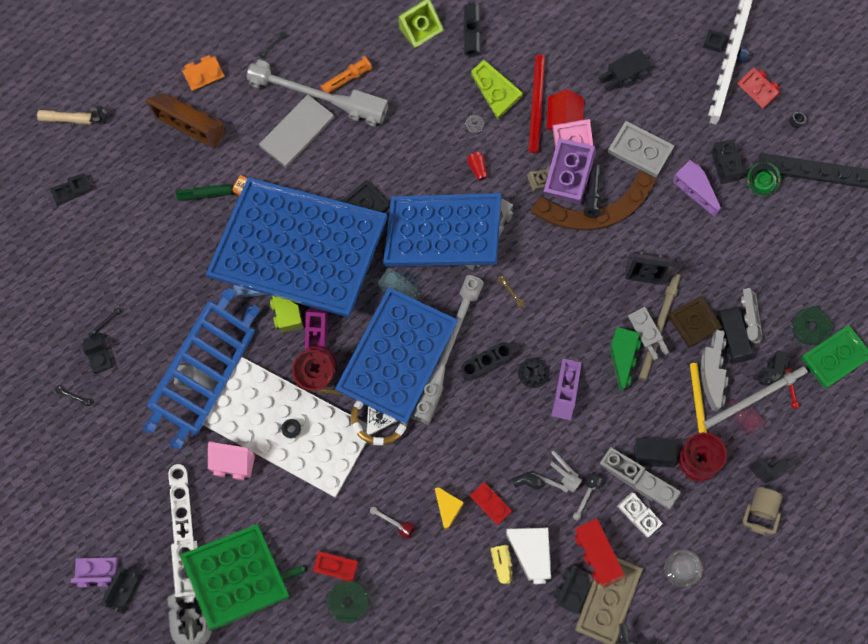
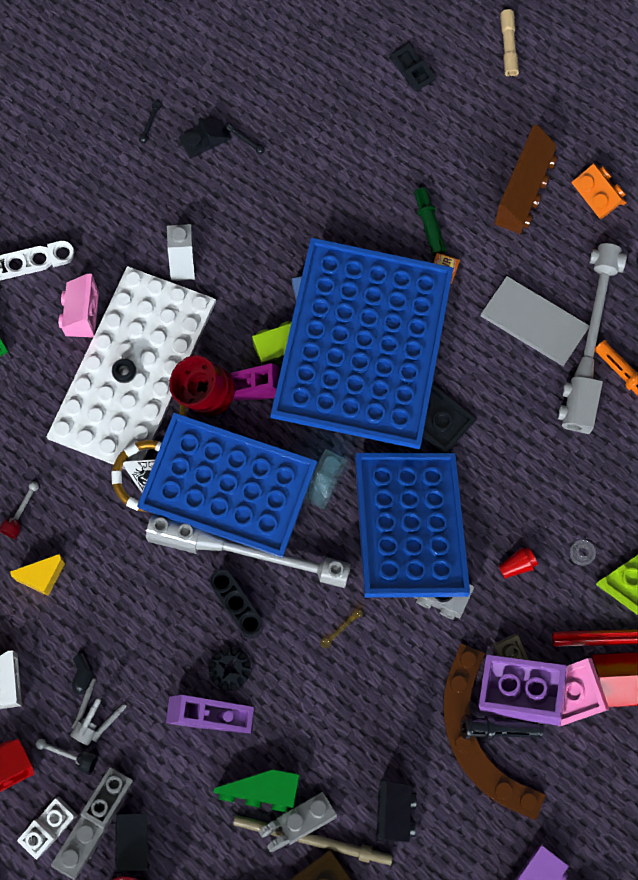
camera: 80 degrees right, 0 degrees up
black plate [87,106,107,124] -> none
blue bar [142,288,260,449] -> none
red plate [470,482,512,526] -> none
light grey plate [607,121,674,178] -> none

